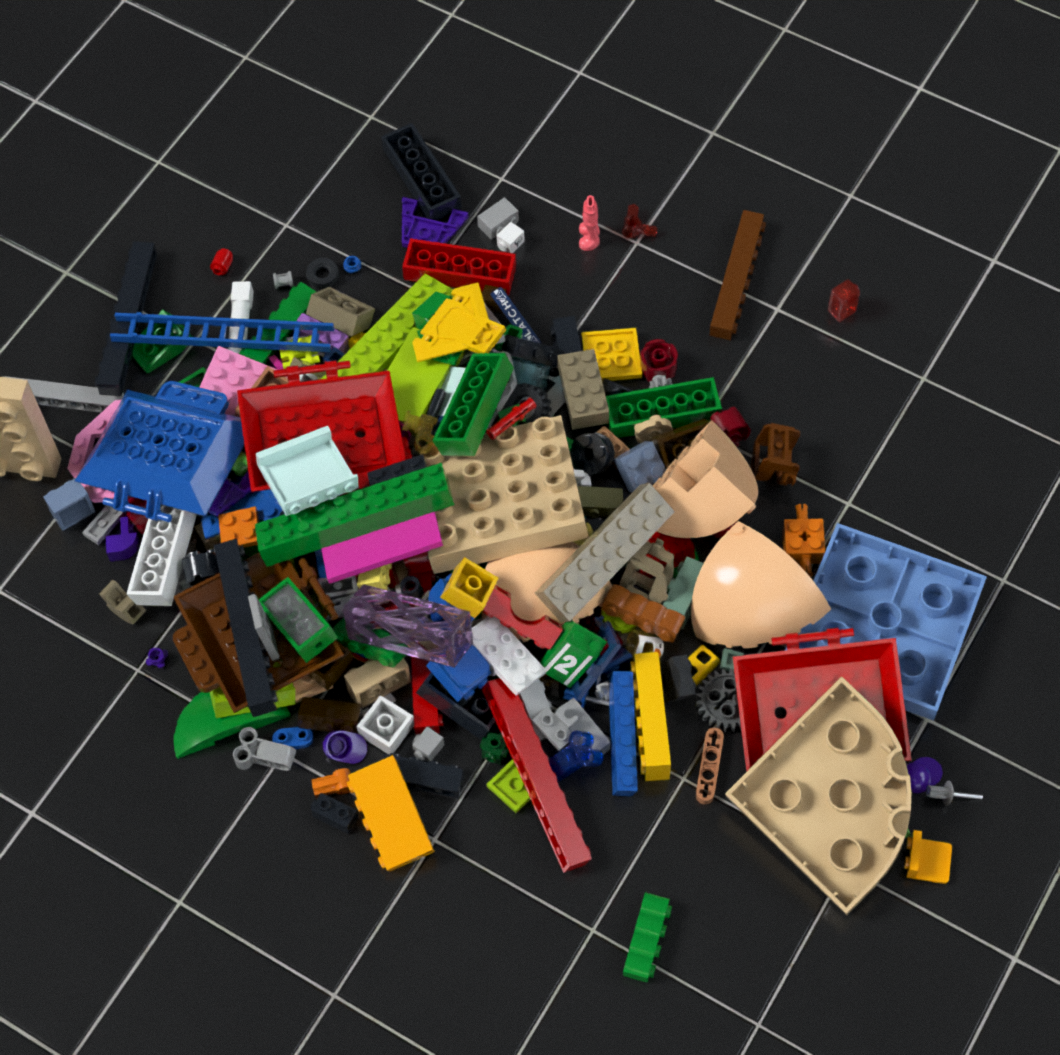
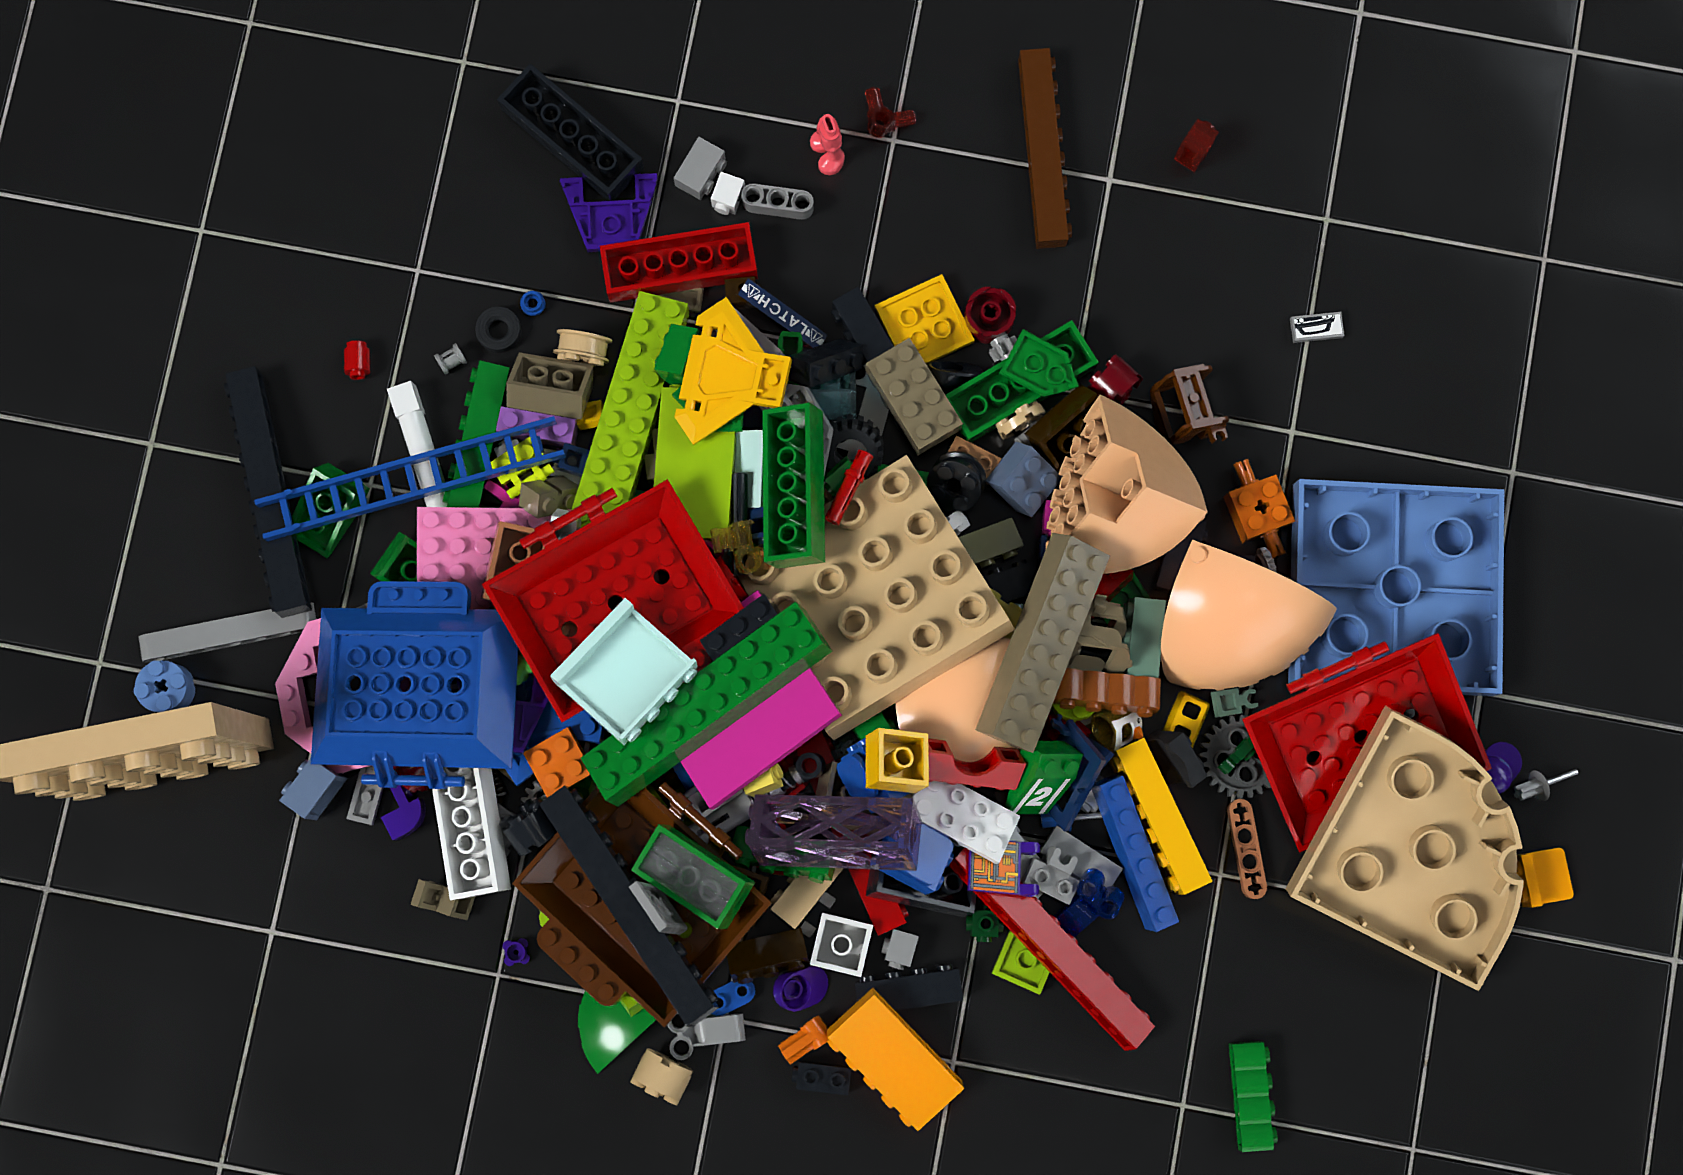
camera: 25 degrees left, 20 degrees up
none -> tan wheel [553,329,612,367]
none -> tan brick [630,1048,693,1105]
none -> light grey beam [742,184,814,219]
none -> flag [968,841,1040,897]
none -> green tile [999,329,1079,397]
none -> dark green plate [1217,736,1256,774]
none -> tile [1290,312,1344,343]

